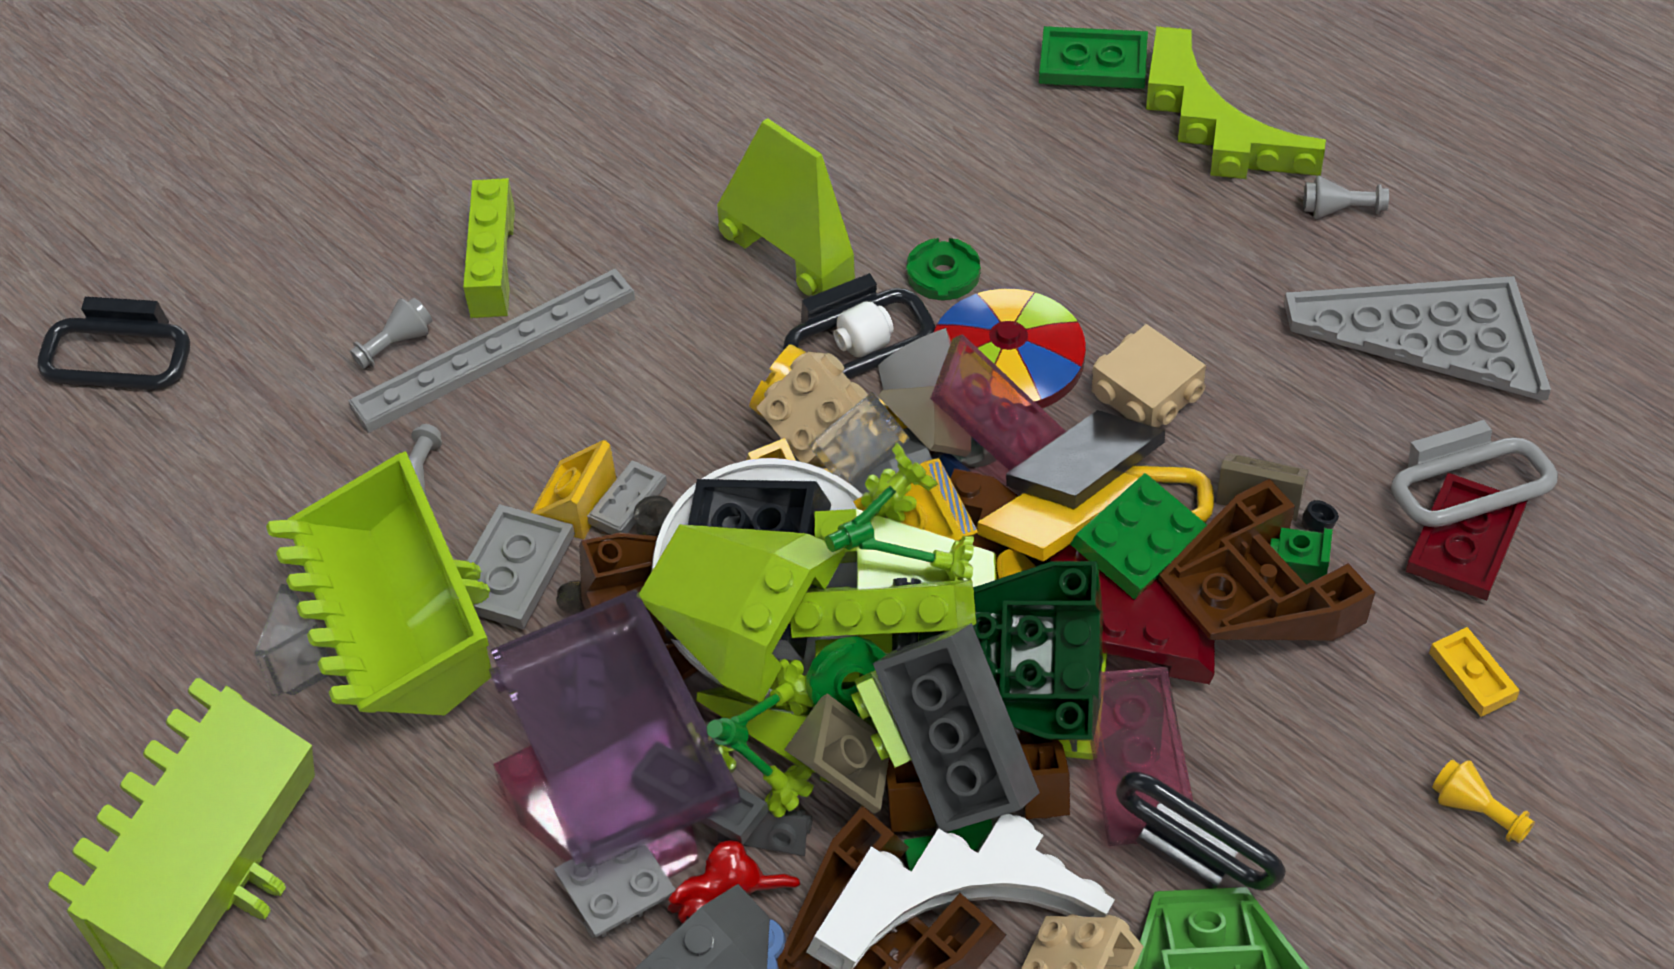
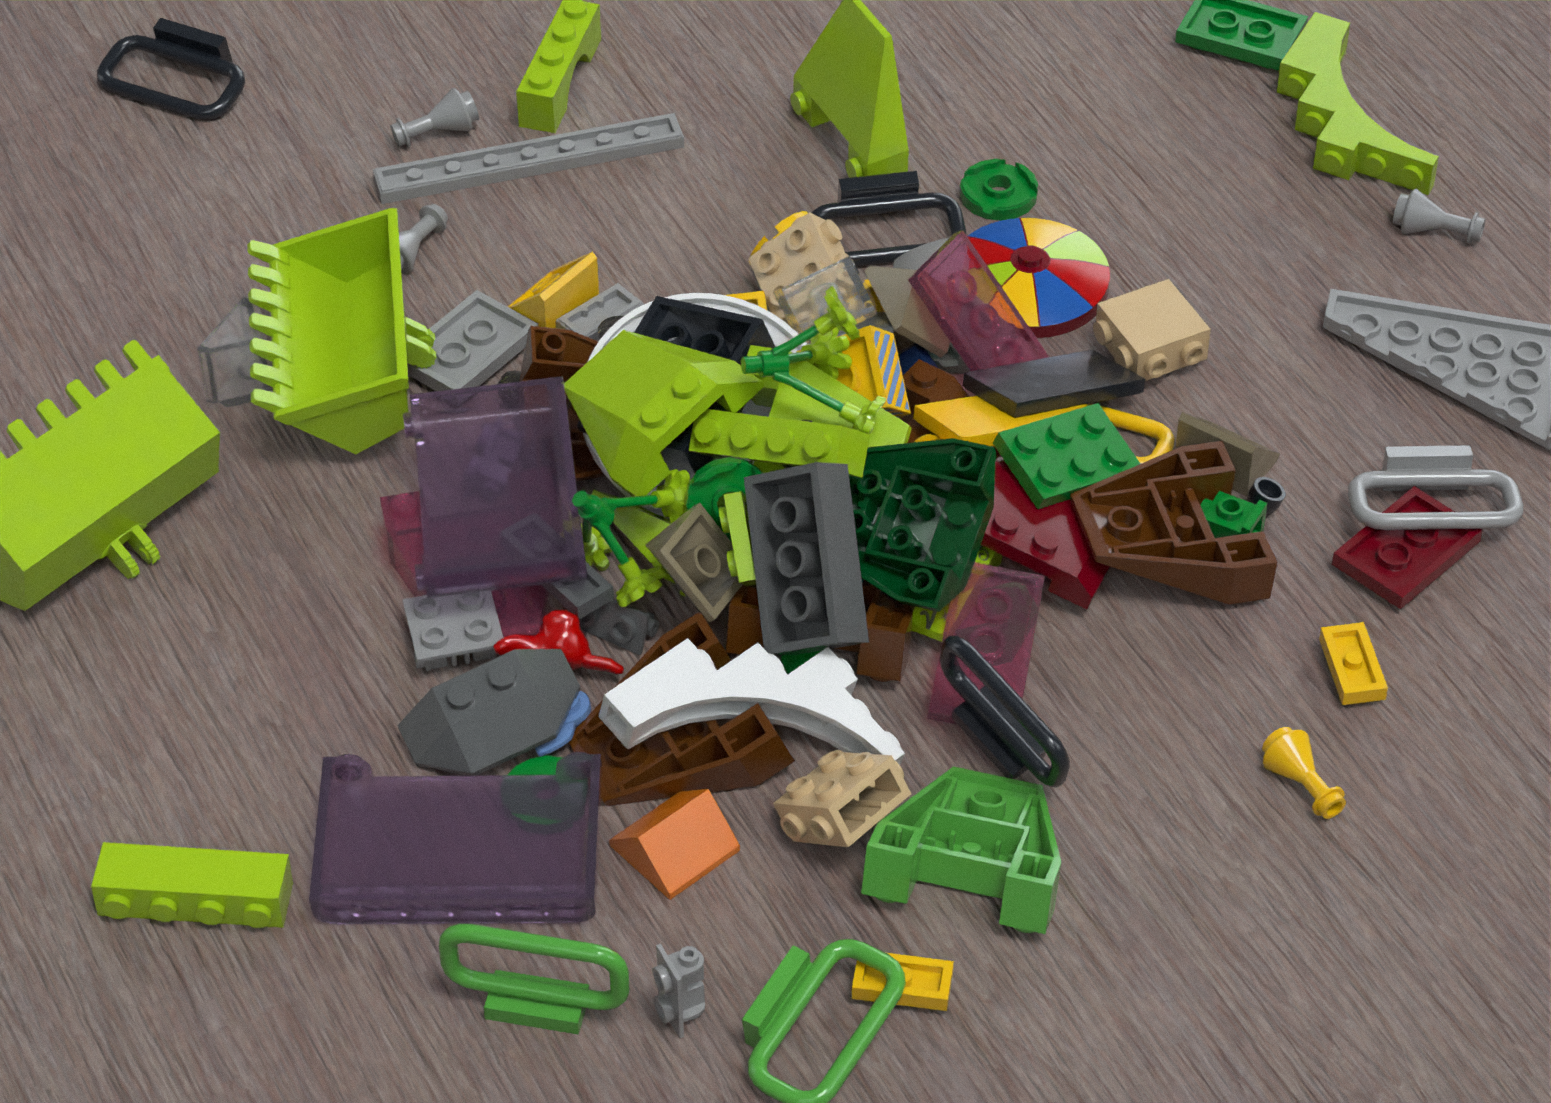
camera: 15 degrees right, 5 degrees down
white head [834,301,894,358] -> none

